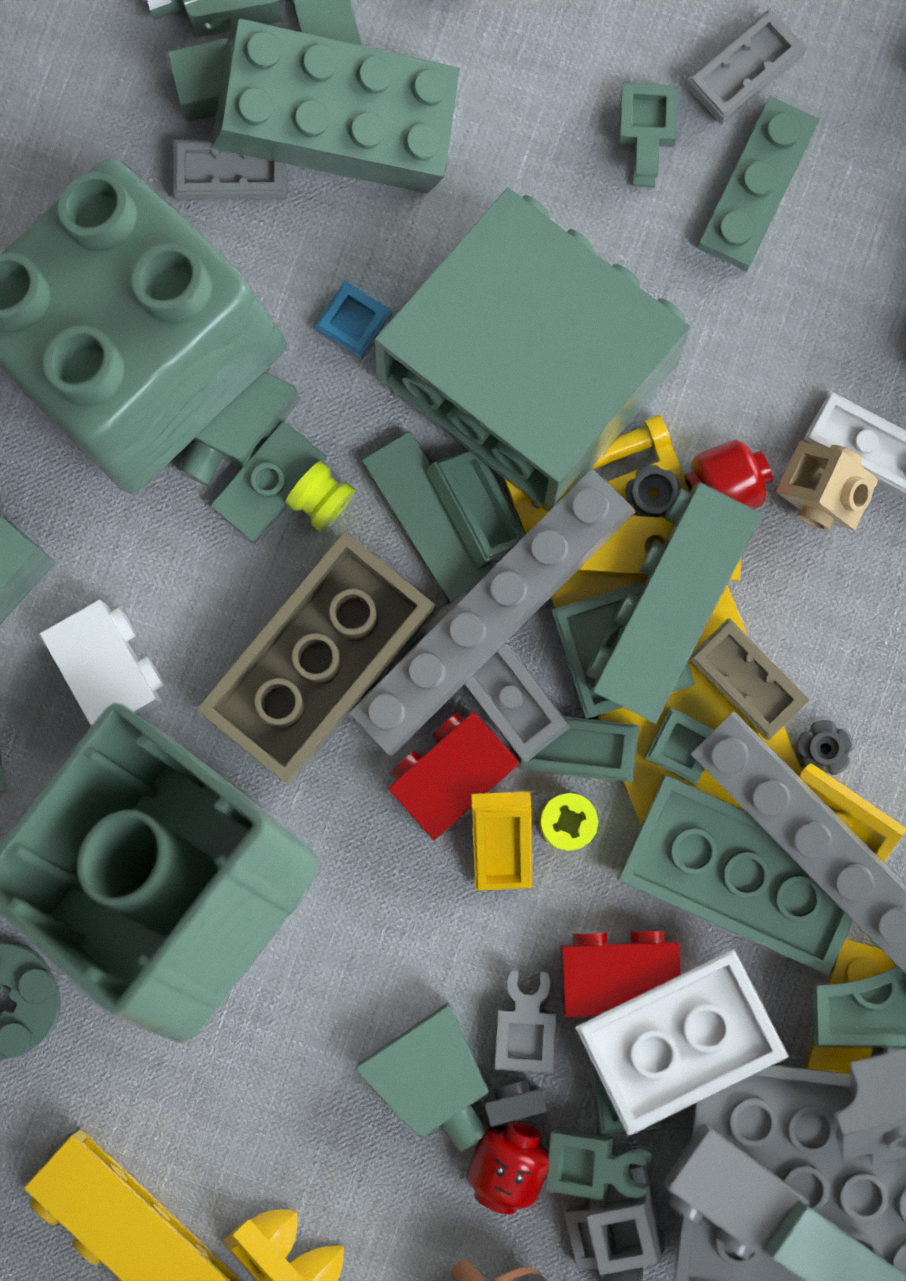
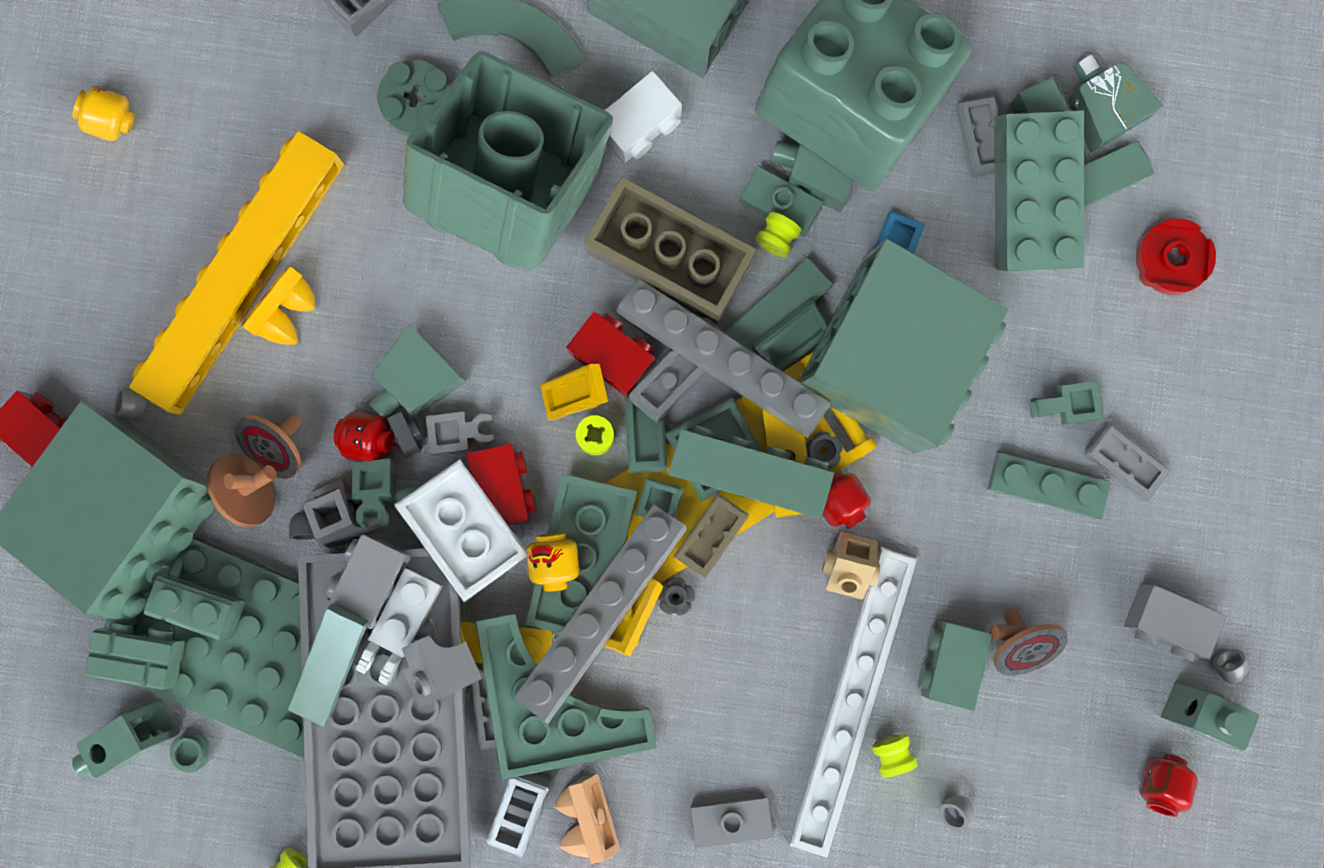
camera: 75 degrees right, 0 degrees up
none -> white hinge [356,568,442,685]
none -> yellow head [526,533,580,592]

